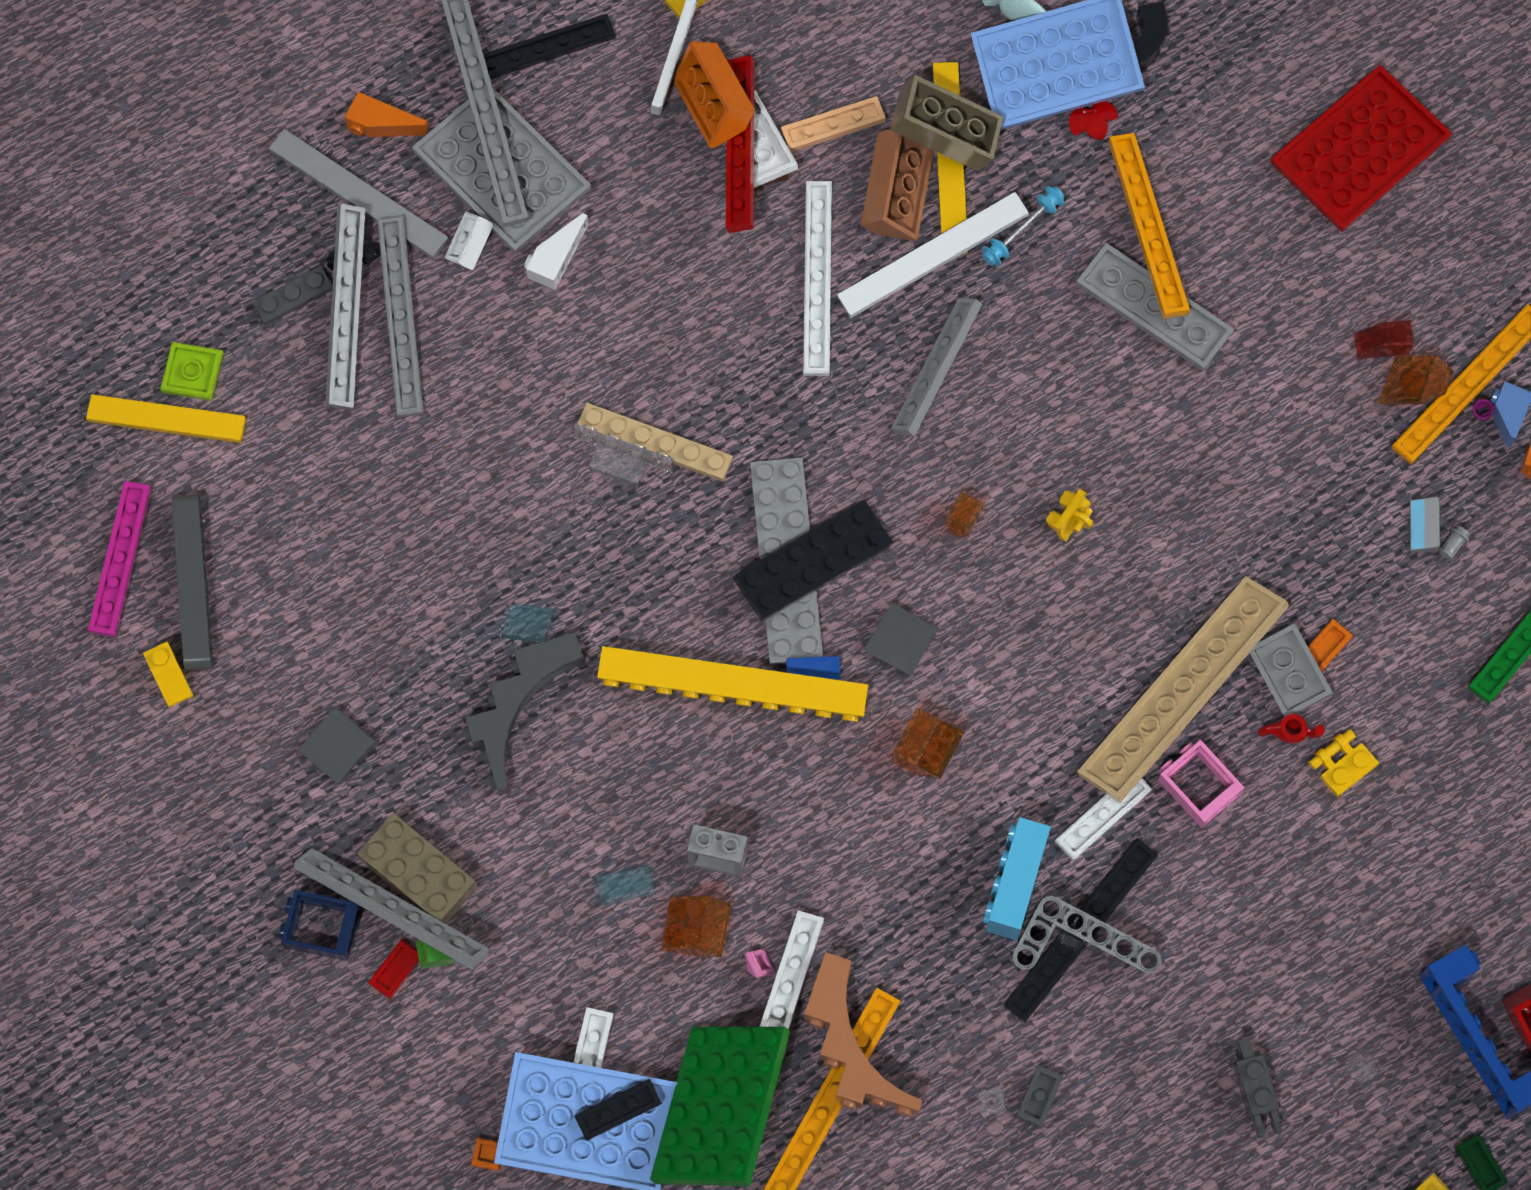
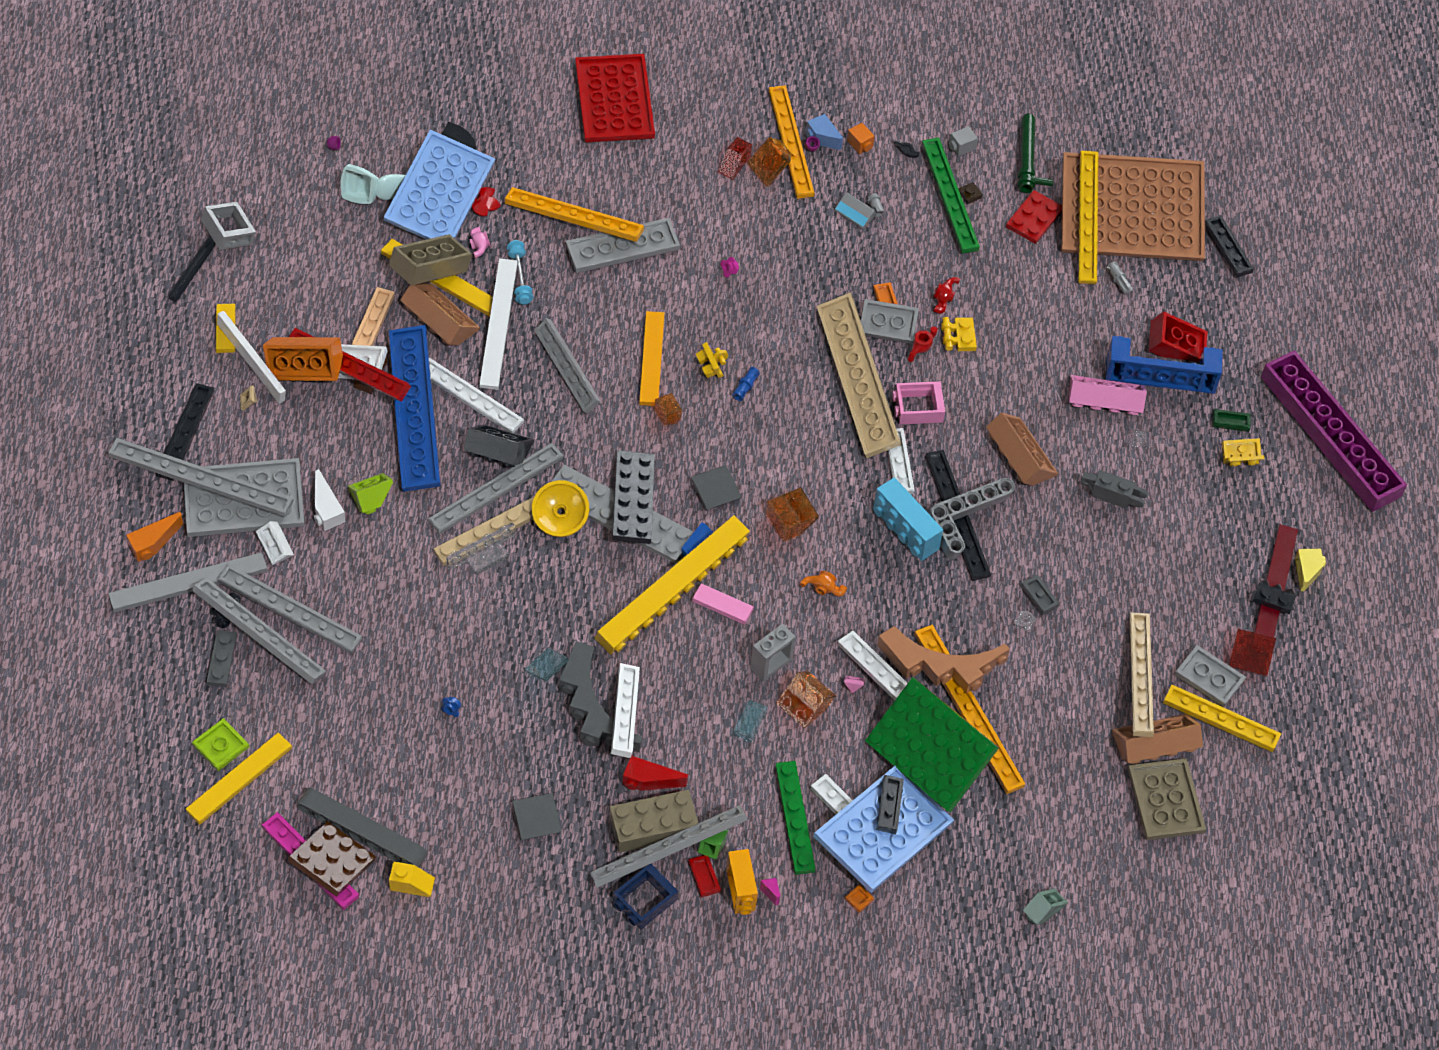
camera: 60 degrees left, 15 degrees down
none -> tan slope [240,385,258,410]
none -> plate [288,821,376,897]
none -> lime slope [347,473,393,514]
none -> blue plate [389,325,441,492]
none -> light grey tile [428,443,563,535]
none -> blue plate [441,697,461,717]
none -> black slope [464,424,534,467]
none -> bright pink piece [469,227,491,258]
none -> yellow dish [532,480,590,537]
none -> white plate [611,663,640,758]
none -> red slope [622,755,688,791]
none -> light orange tile [639,311,665,406]
none -> bright pink tile [692,583,754,625]
none -> dark pink plate [720,257,739,277]
none -> light orange window [726,849,758,915]
none -> blue pin [732,367,760,401]
none -> dark pink slope [760,878,780,905]
none -> green plate [775,761,816,875]
none -> orange piece [800,571,847,597]
none -> red piece [933,277,961,314]
none -> nougat slope [986,412,1059,486]
none -> bright pink slope [1068,375,1147,415]

